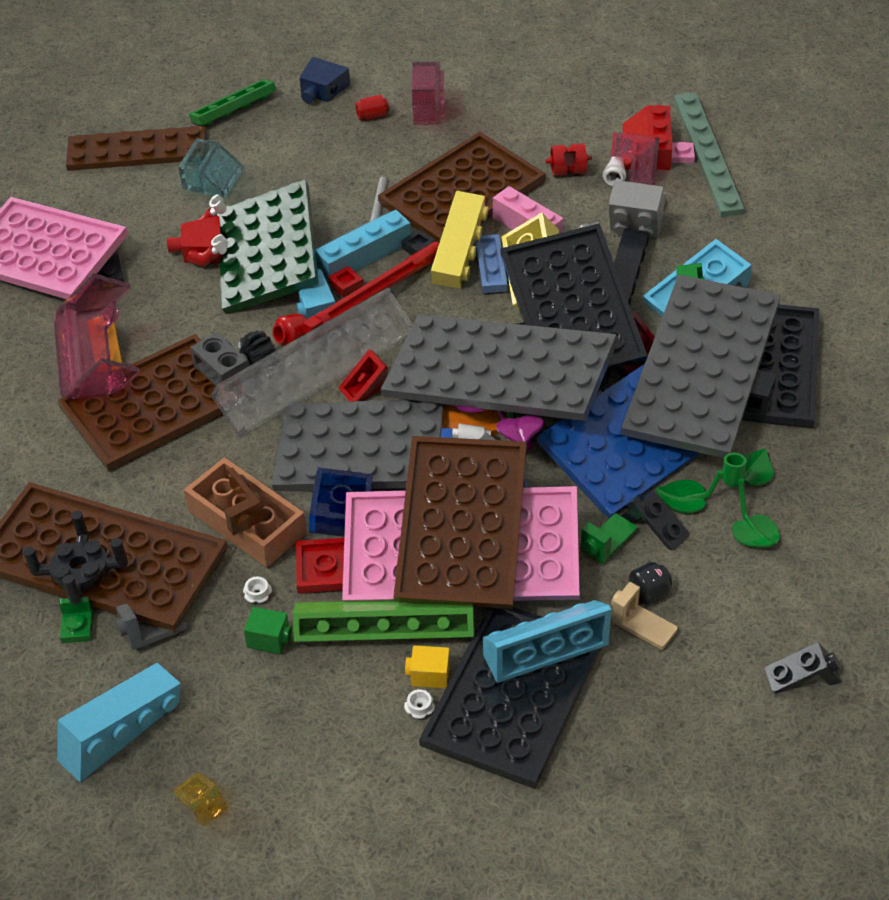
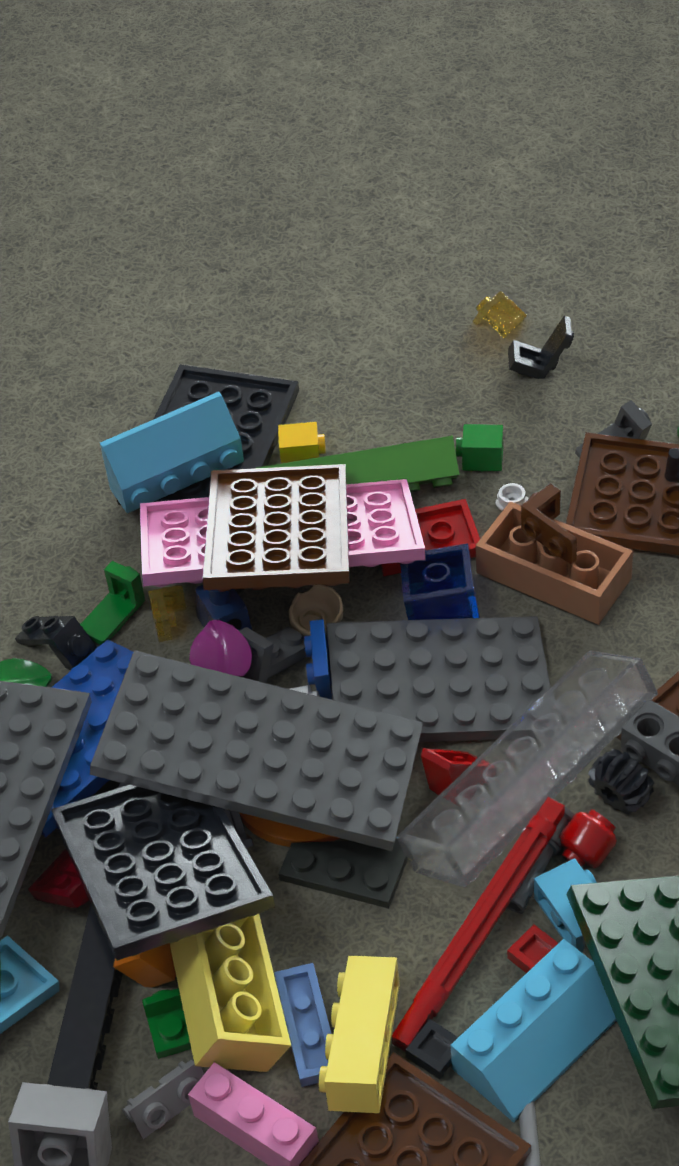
camera: 175 degrees right, 0 degrees up
medium azure wedge [57,663,181,782] -> none
white plate [404,689,435,719] -> none
tan bracket [611,582,677,650] -> none
black head [628,562,672,605] -> none
none -> black bracket [508,316,574,379]

